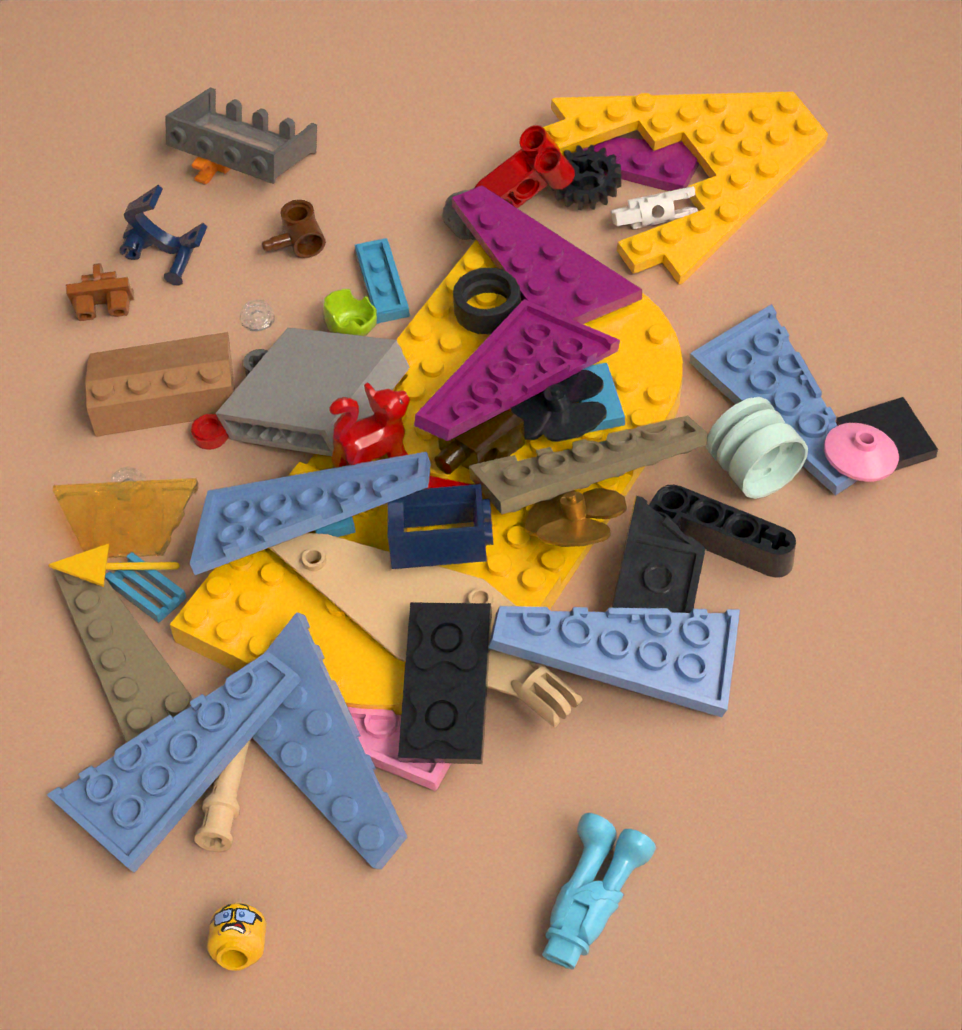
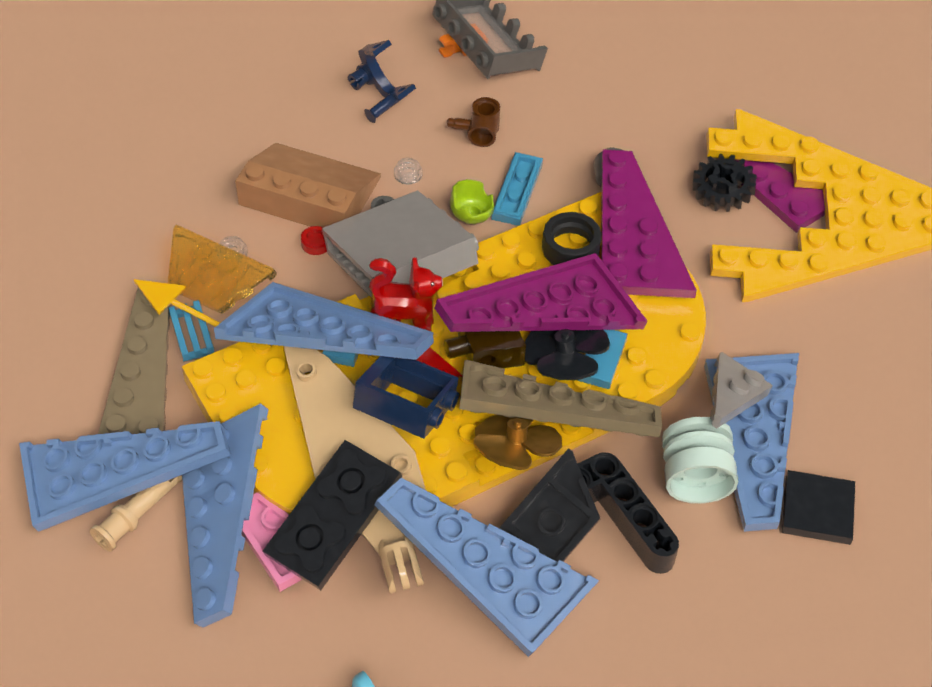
camera: 25 degrees right, 0 degrees up
dark orange hips [66,263,134,321] -> none
yellow head [207,903,267,971] -> none
red piece [475,125,575,208] -> none
white hinge [611,186,698,229] -> none
bright pink dish [824,423,899,482] -> none
none -> light grey wing [710,352,773,429]

